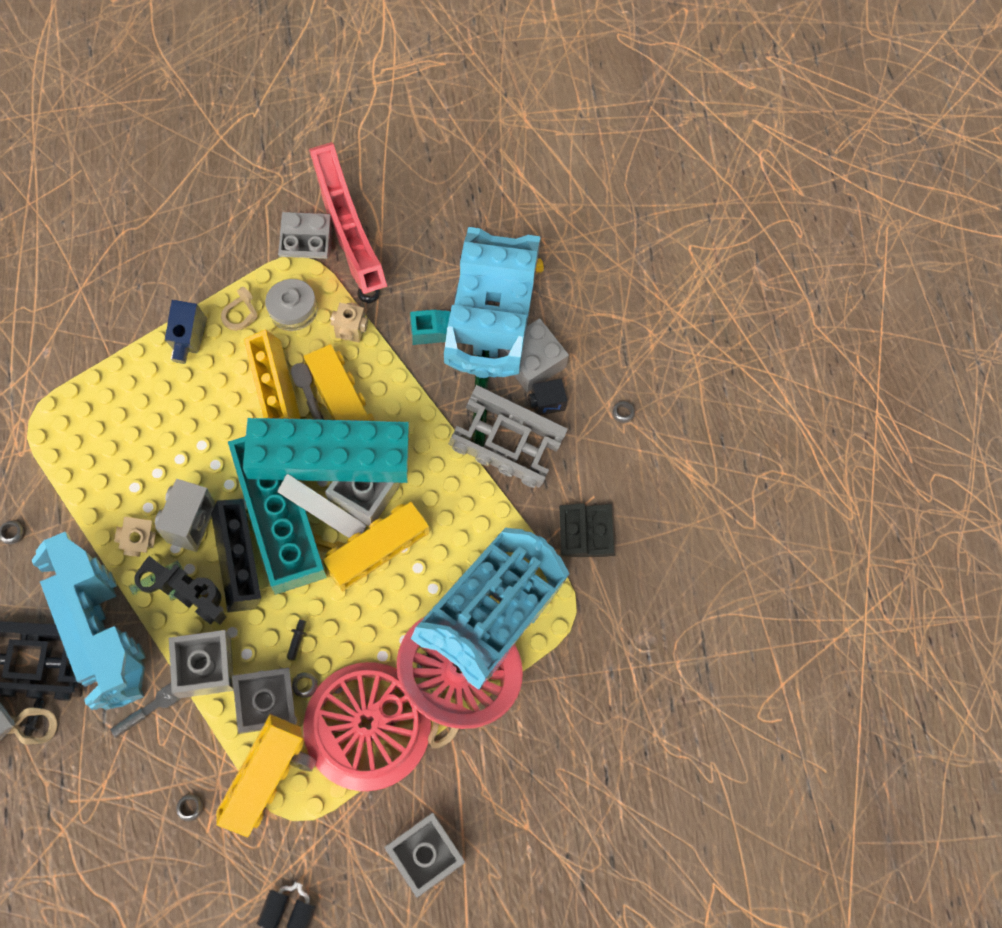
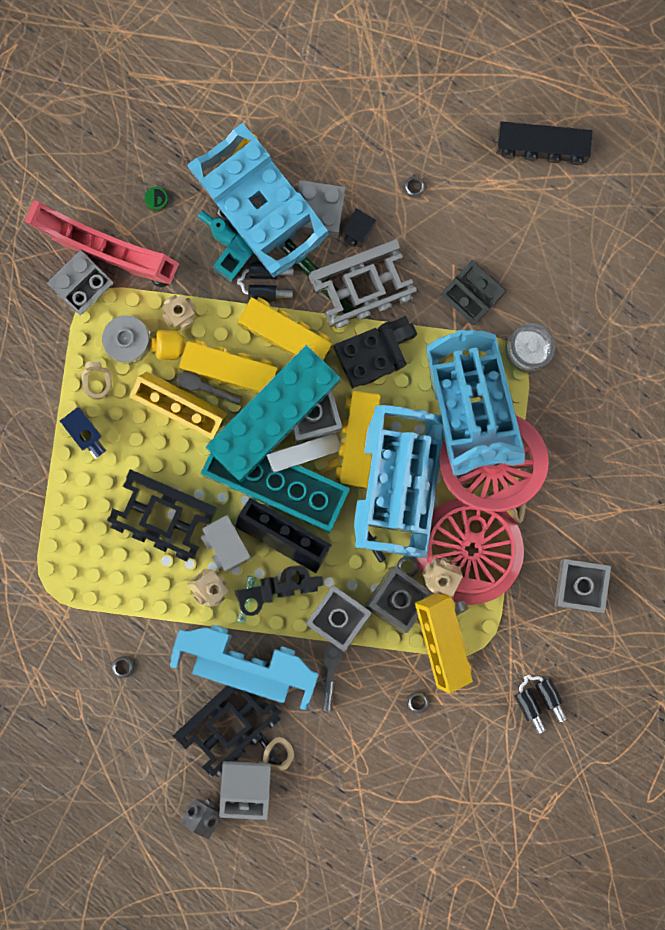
camera: 45 degrees left, 15 degrees up
none -> black fence [107,469,217,562]
none -> green tile [144,187,168,211]
none -> yellow head [150,330,185,360]
none -> teal piece [197,210,238,247]
none -> black piece [237,262,293,302]
none -> yellow brick [237,297,333,361]
none -> black plate [333,316,417,389]
none -> medium azure piece [354,405,444,558]
none -> tan brick [423,557,463,597]
none -> black brick [496,121,593,165]
none -> clear piece [506,323,556,373]

